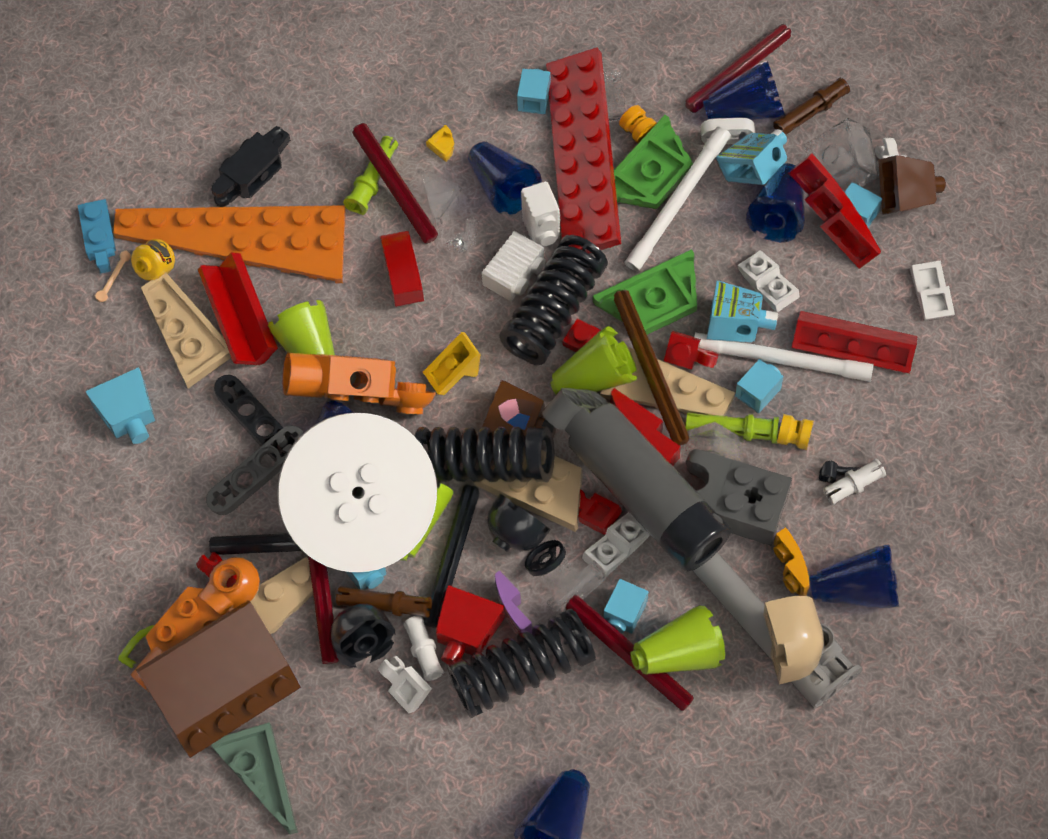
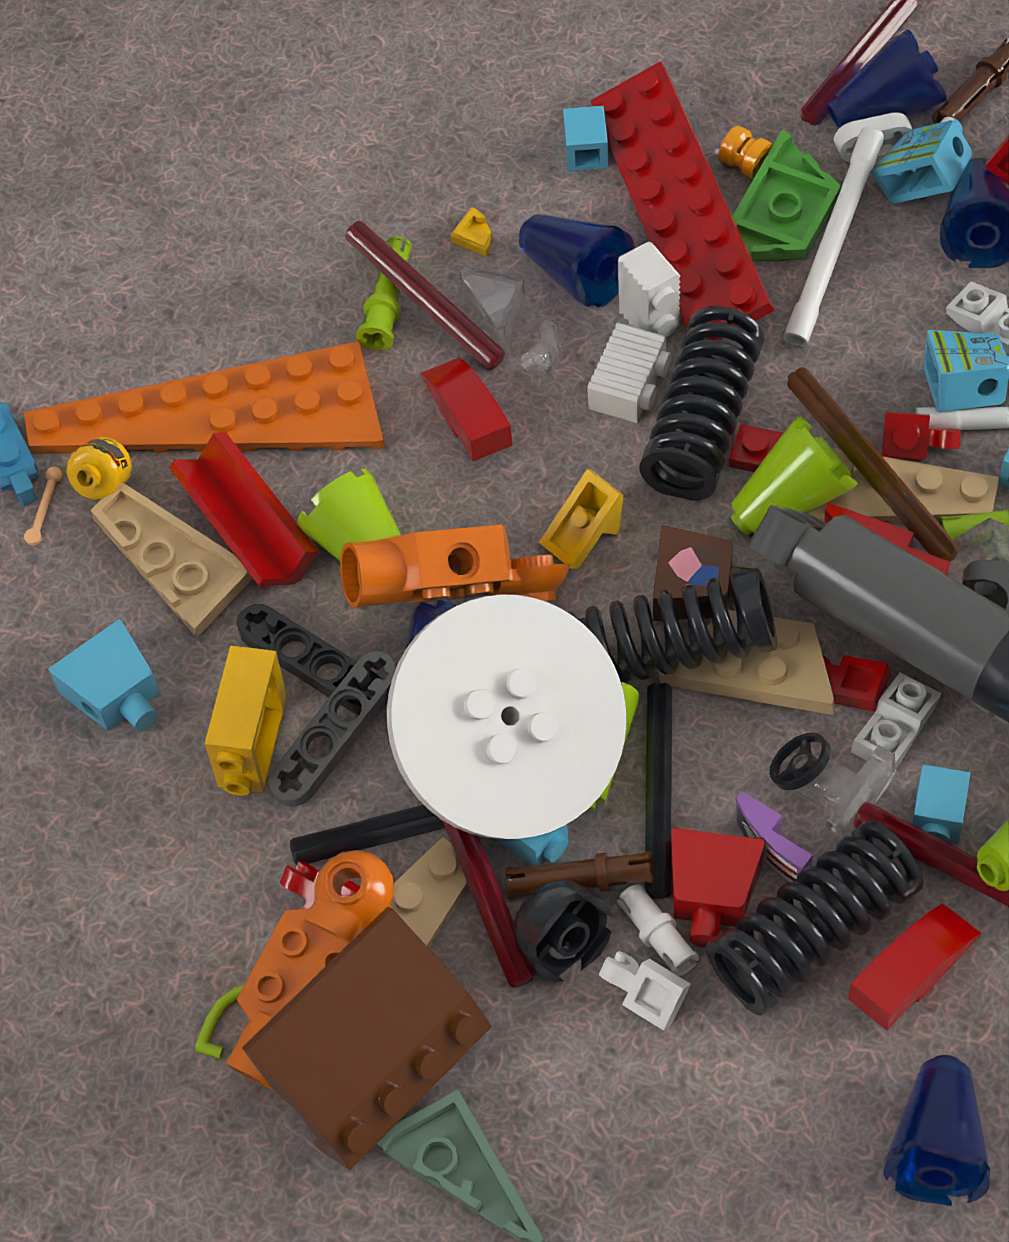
camera: 10 degrees left, 5 degrees down
black hinge [211,126,291,207] -> none
black cylinder [487,493,551,552] -> none
bright green wing [593,249,697,335] -> none
none -> yellow window [204,645,287,796]
none -> red slope [848,903,981,1031]

